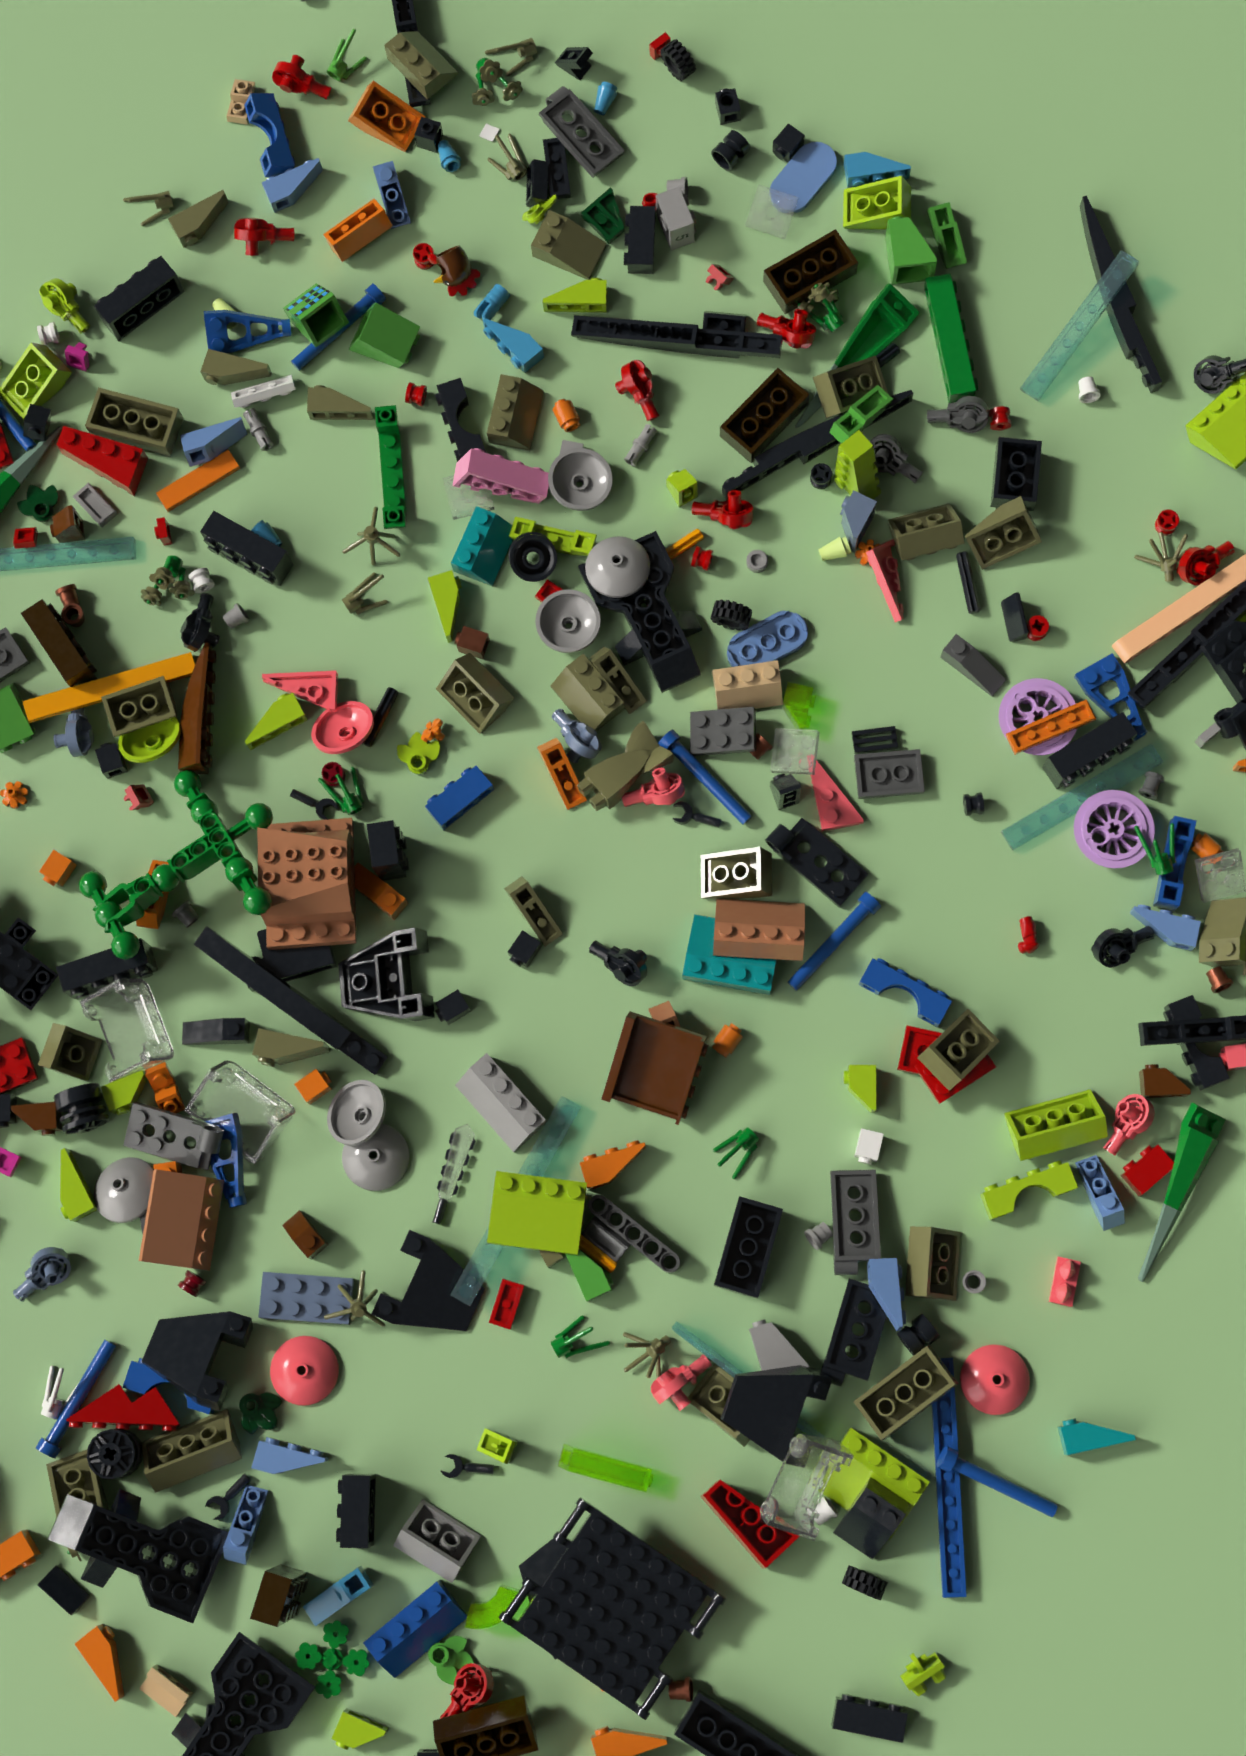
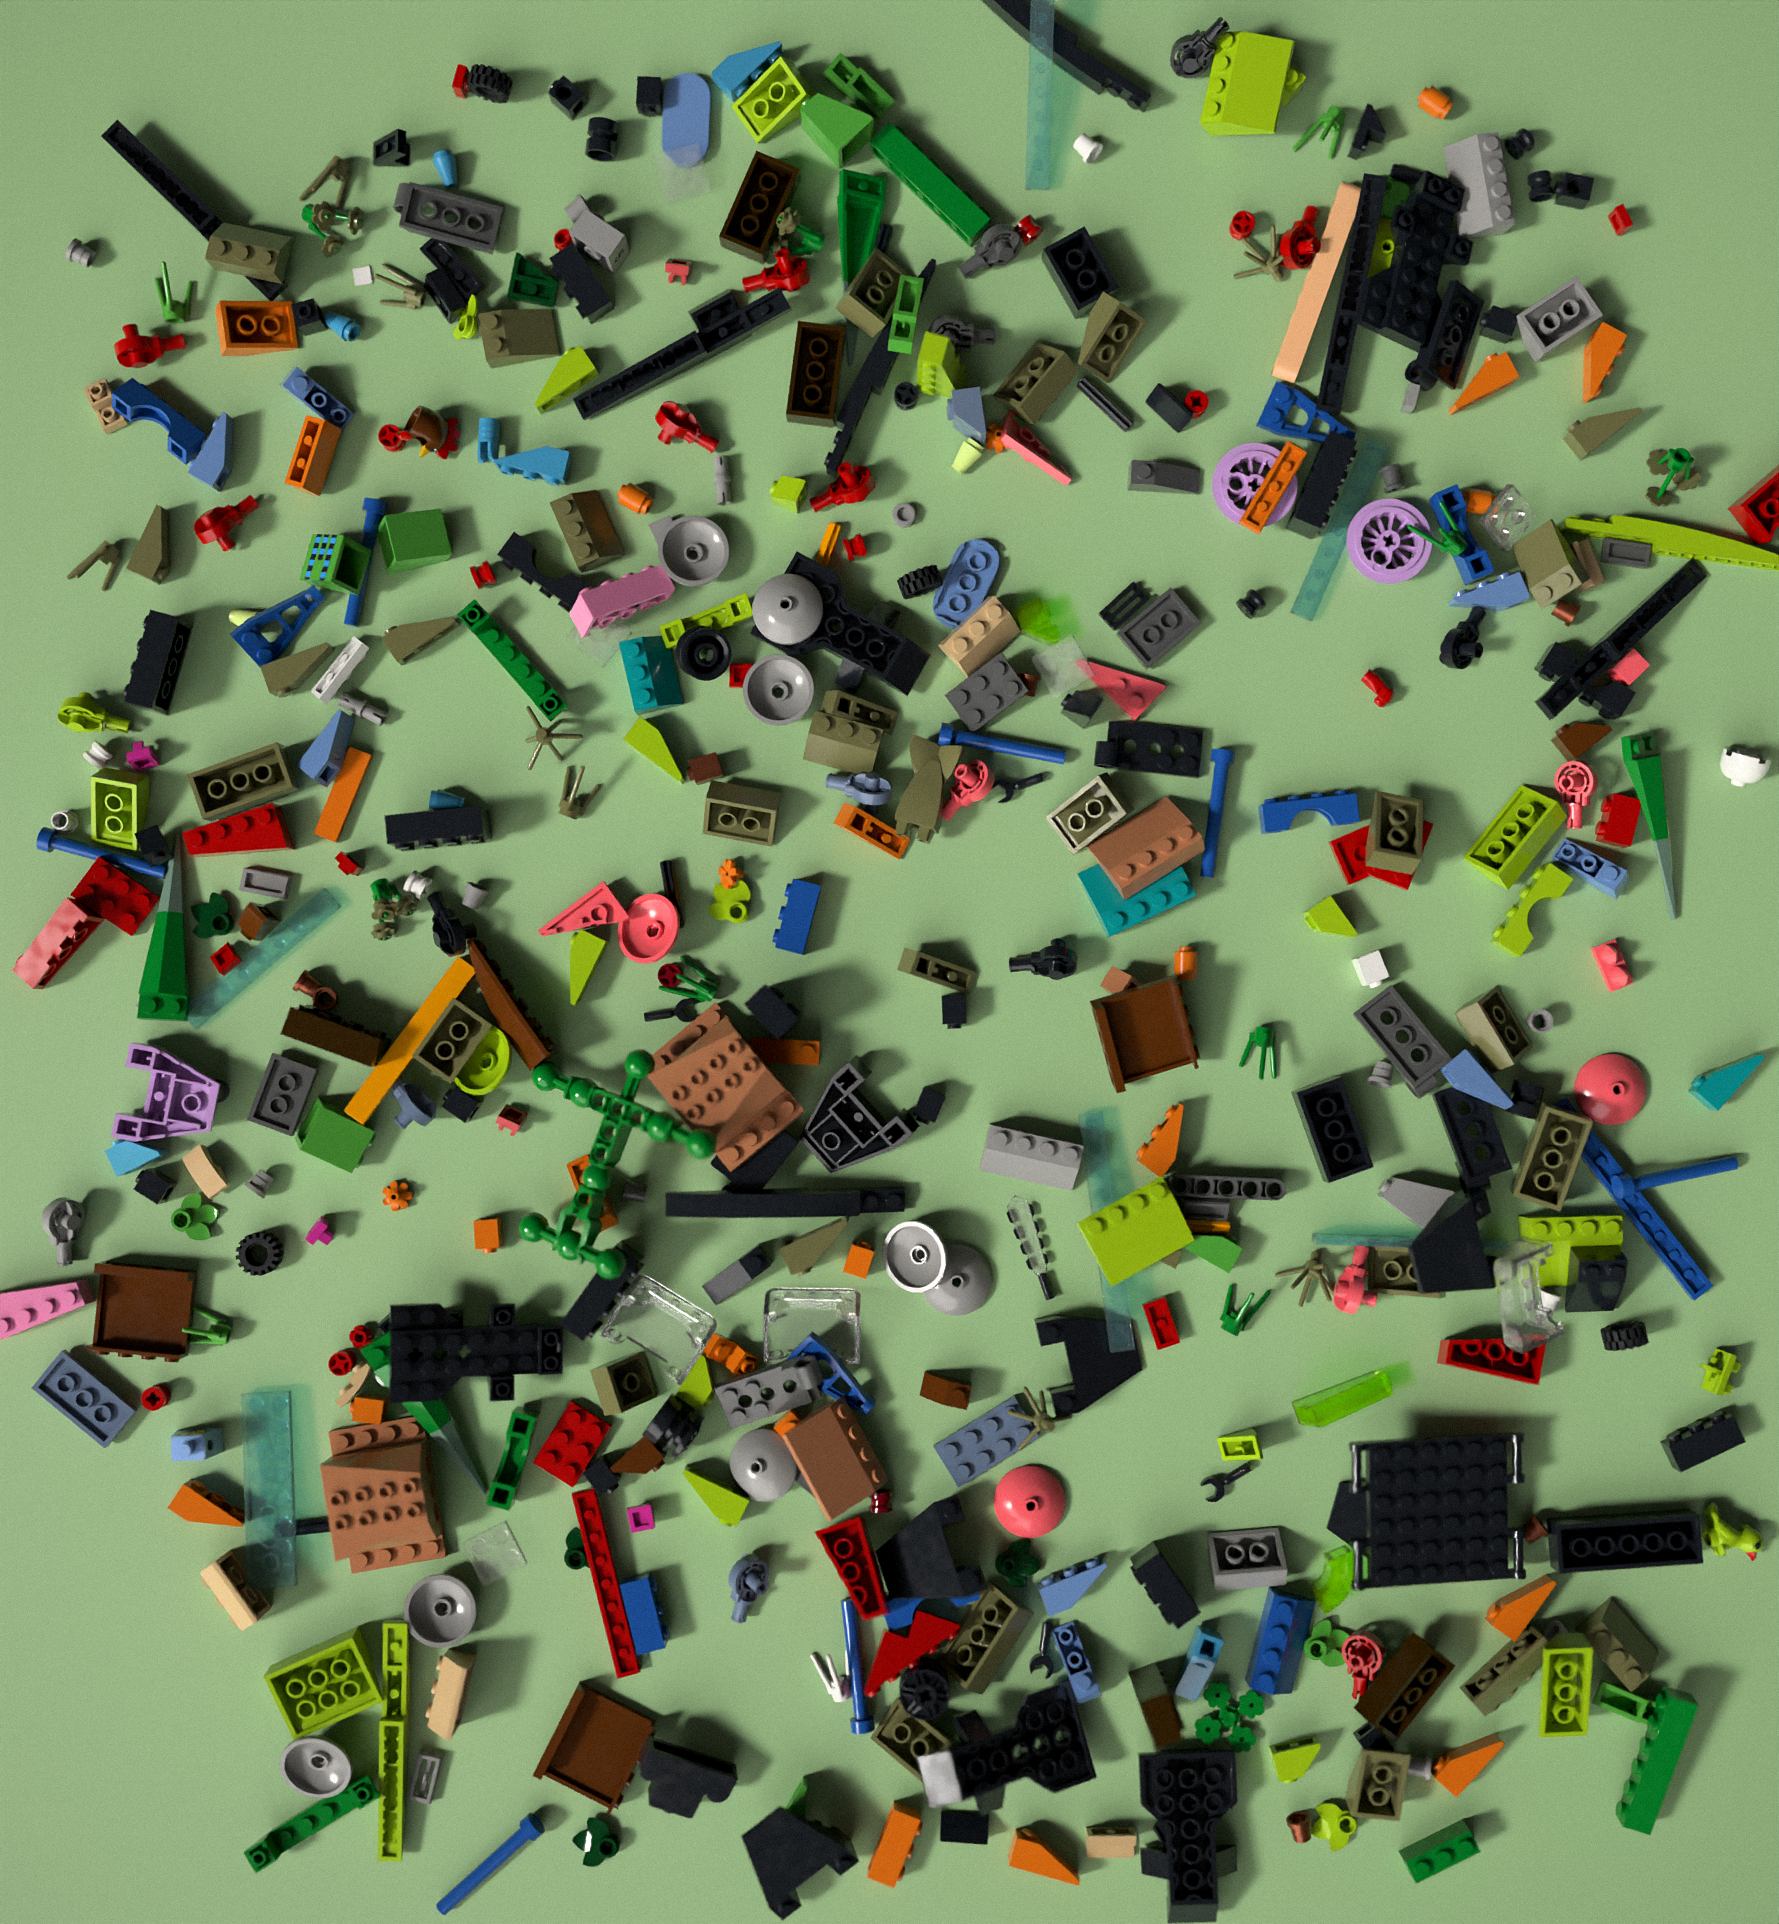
camera: 45 degrees left, 10 degrees up
none -> red wedge [815,1517,892,1621]

